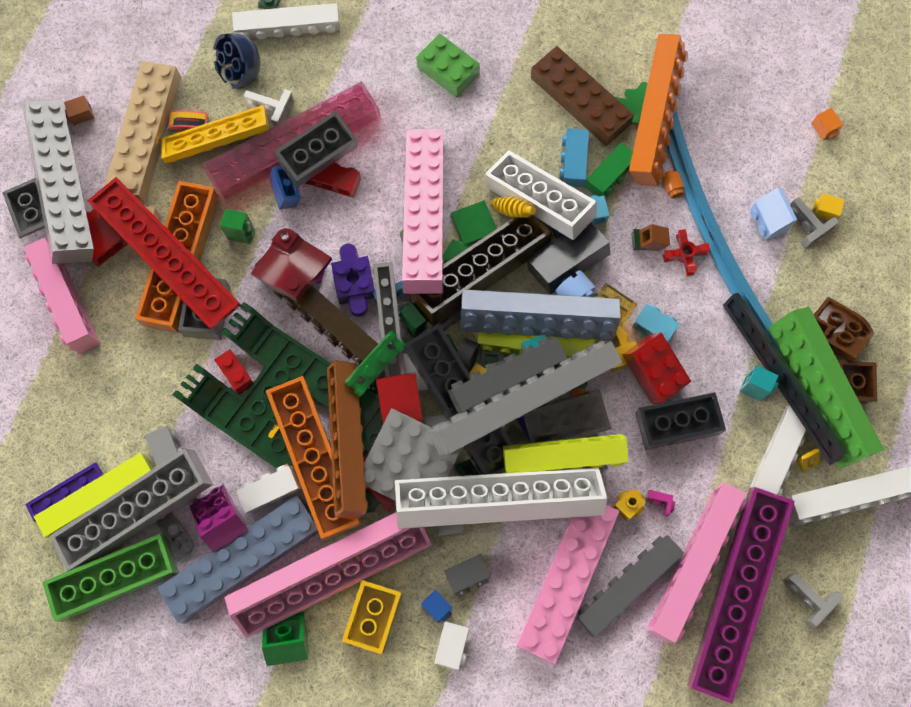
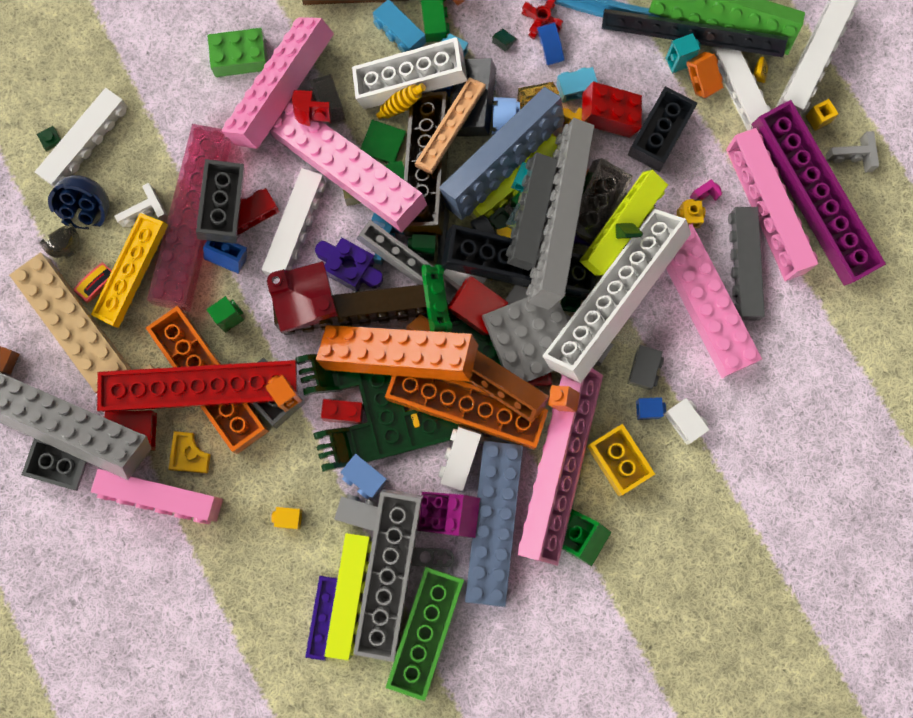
camera: 50 degrees left, 5 degrees up
dark orange brick [639,224,670,251] -> none
none -> clear smoke cylinder [39,223,80,259]
none -> yellow tile [168,431,211,474]
none -> bright pink brick [221,18,334,149]
none -> white brick [262,168,326,280]
none -> orange brick [265,375,302,412]
none -> yellow brick [271,507,303,529]
none -> red brick [292,90,331,126]
none -> clear smoke brick [309,74,346,127]
none -> orange brick [316,325,478,382]
none -> medium blue brick [340,454,388,500]
none -> light nougat tile [415,77,486,175]
none -> blue slope [537,22,565,66]
none -> orange brick [548,385,580,412]
none -> dark green slope [616,223,643,239]
none -> orange brick [686,52,724,98]
none -> yellow brick [806,99,838,131]

